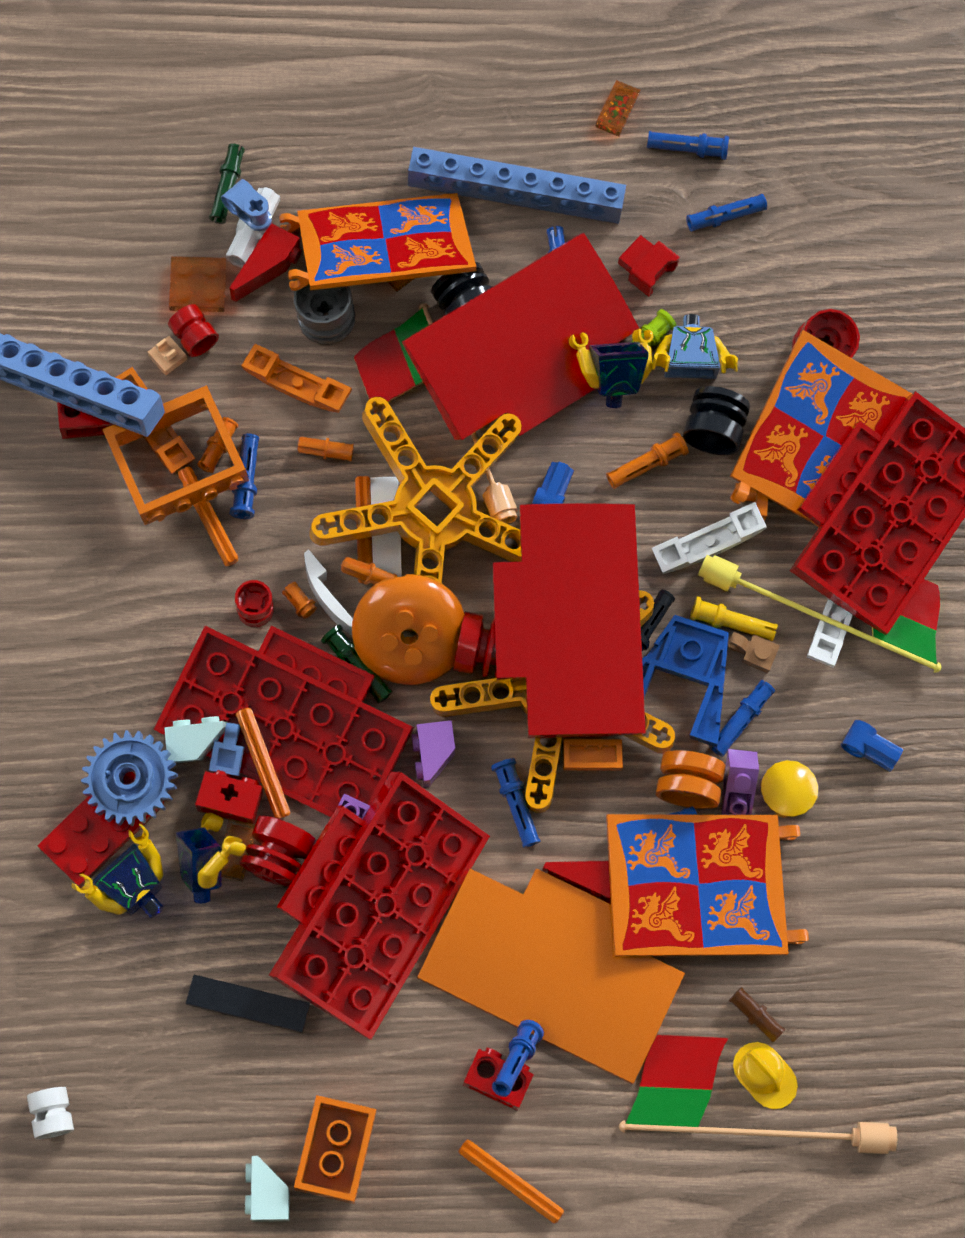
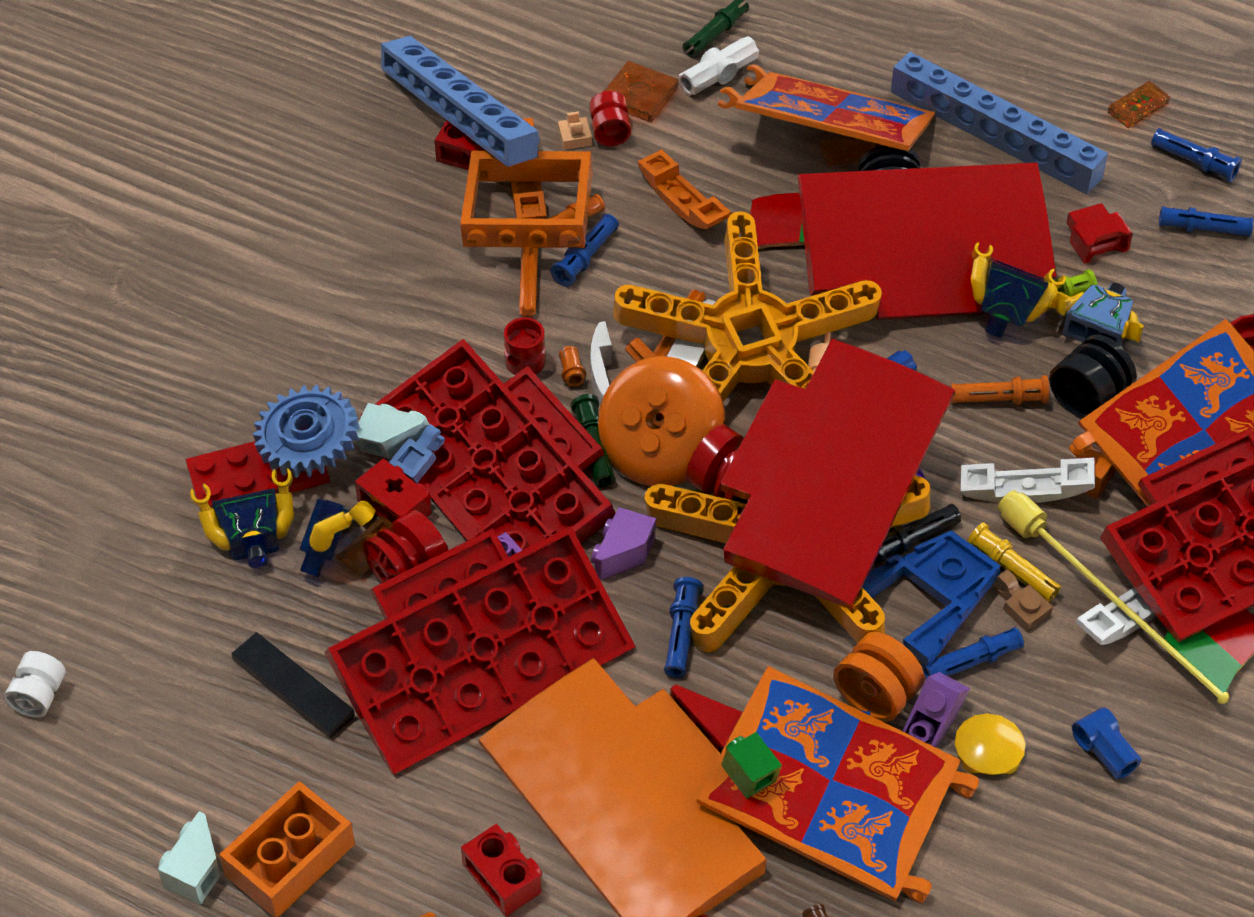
camera: 35 degrees right, 20 degrees down
medium blue piece [221,179,272,231] -> none
red slope [230,223,302,302] -> none
orange axle [236,708,290,819] -> none
dark grey wheel [294,284,355,344] -> none
orange axle [297,437,354,462] -> none
blue pin [492,1020,544,1097] -> none
orange tile [563,739,623,771] -> none
none -> green brick [721,732,782,799]

